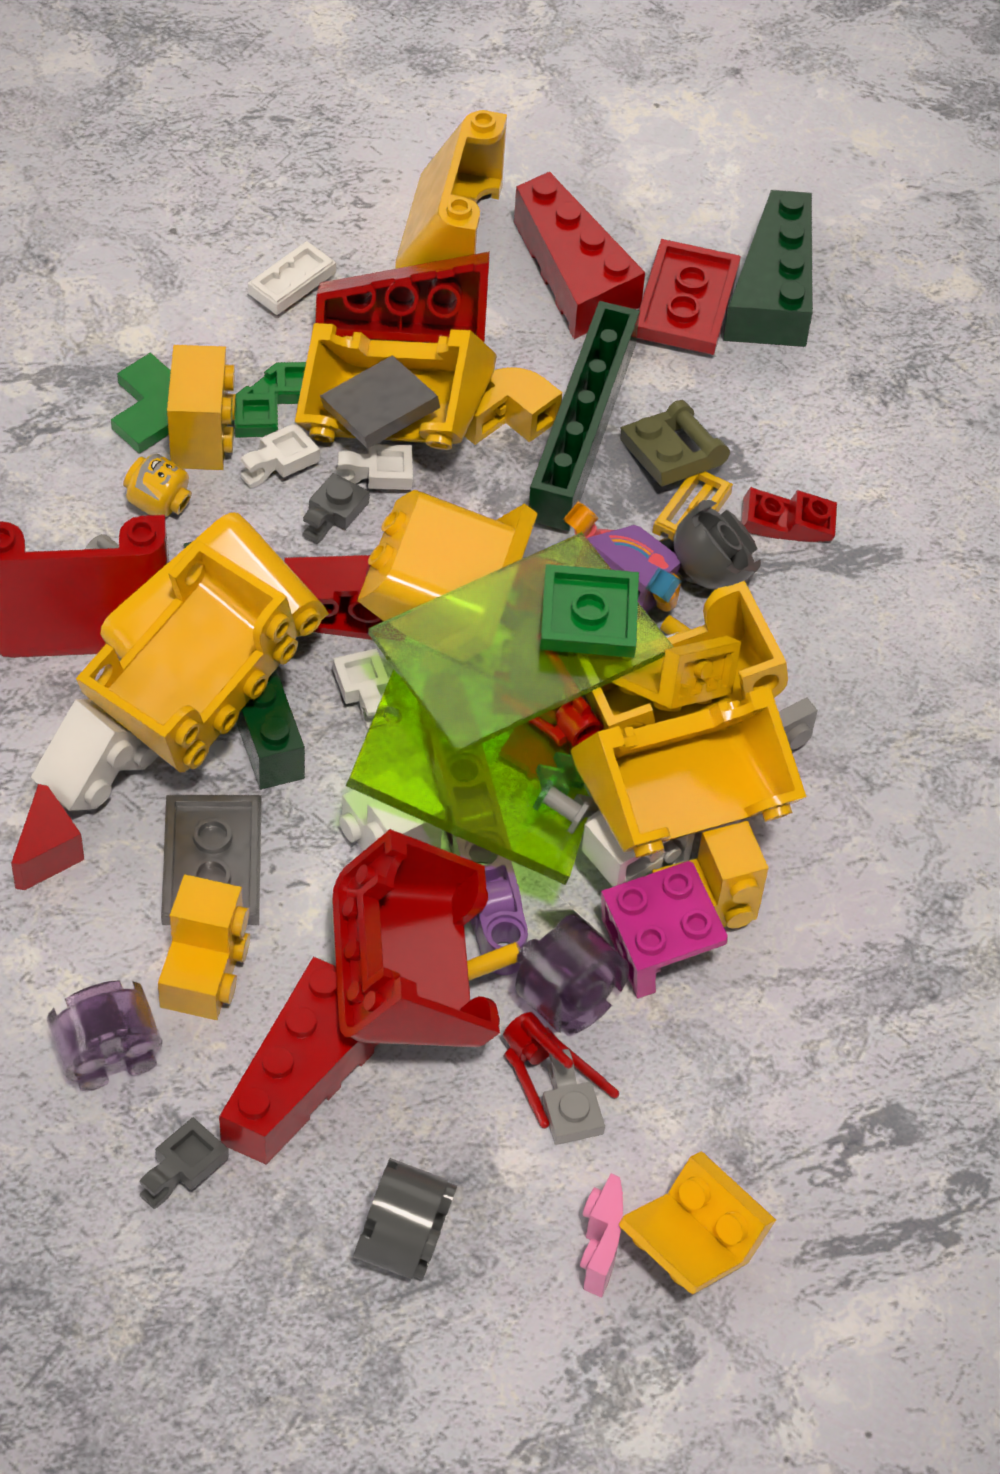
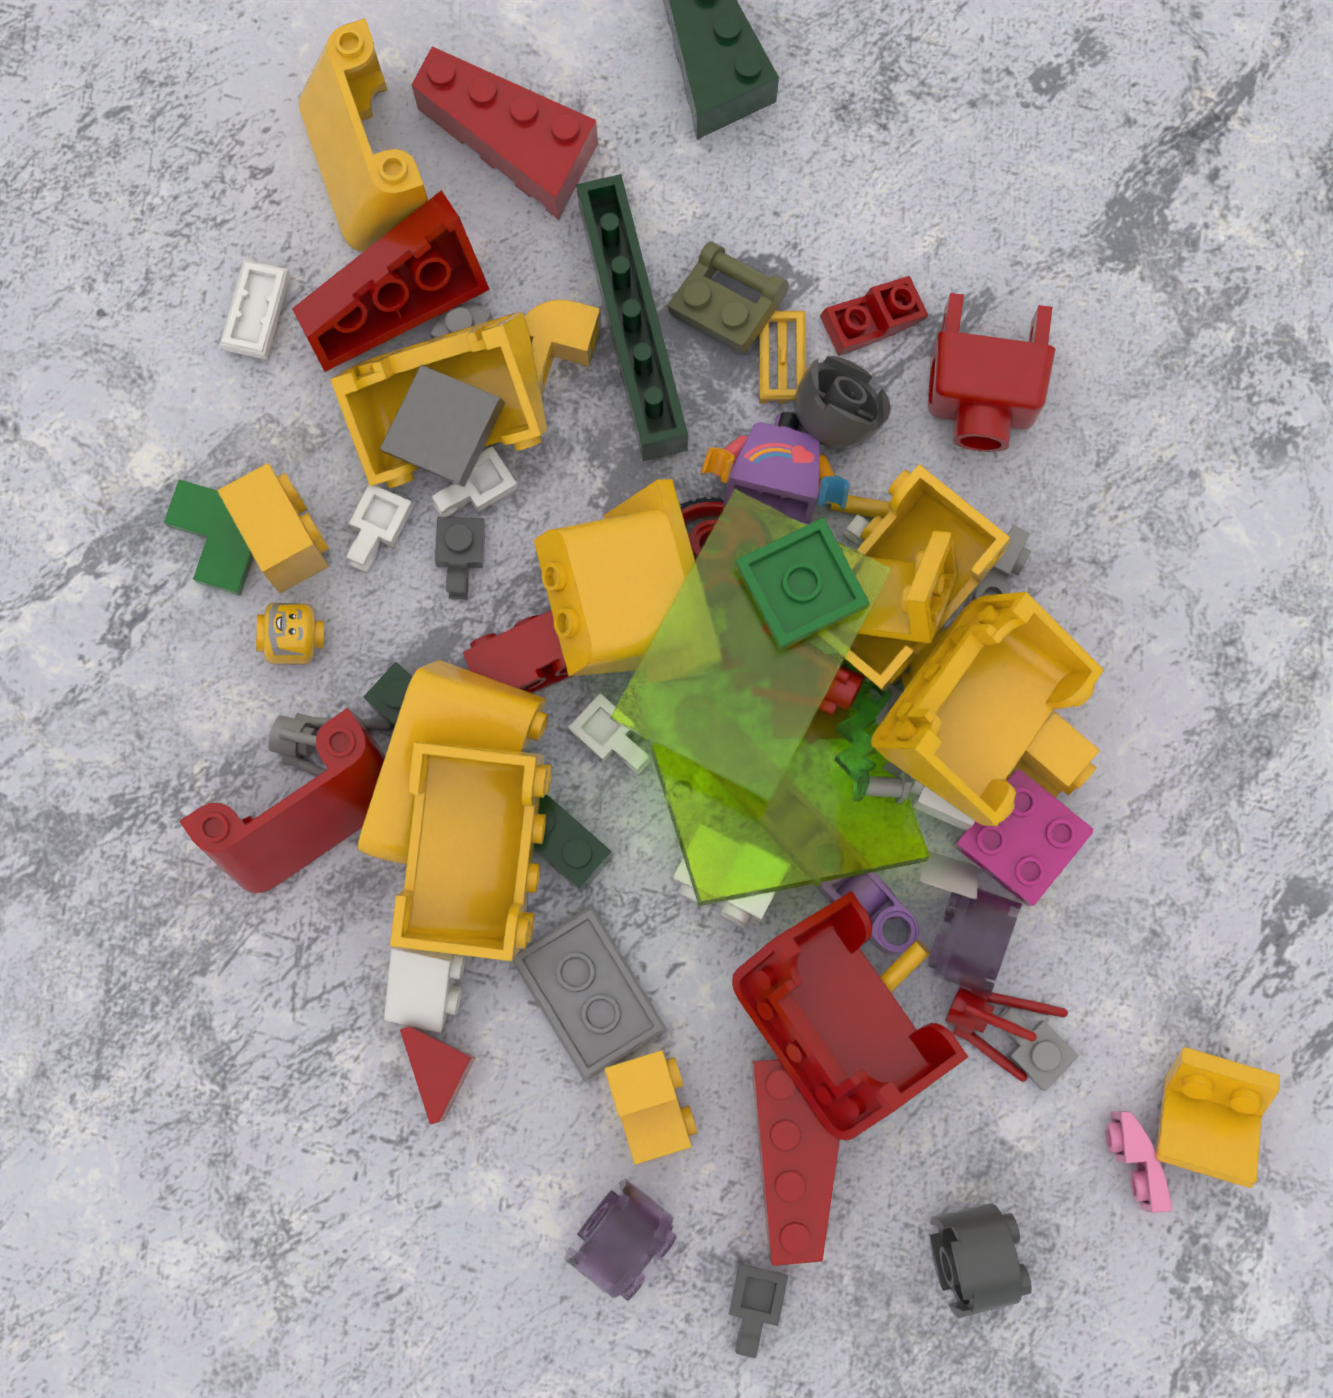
camera: 25 degrees left, 25 degrees up
green tile [235,362,306,438] -> none
red plate [637,239,741,355] -> none
none -> red piece [928,293,1056,452]

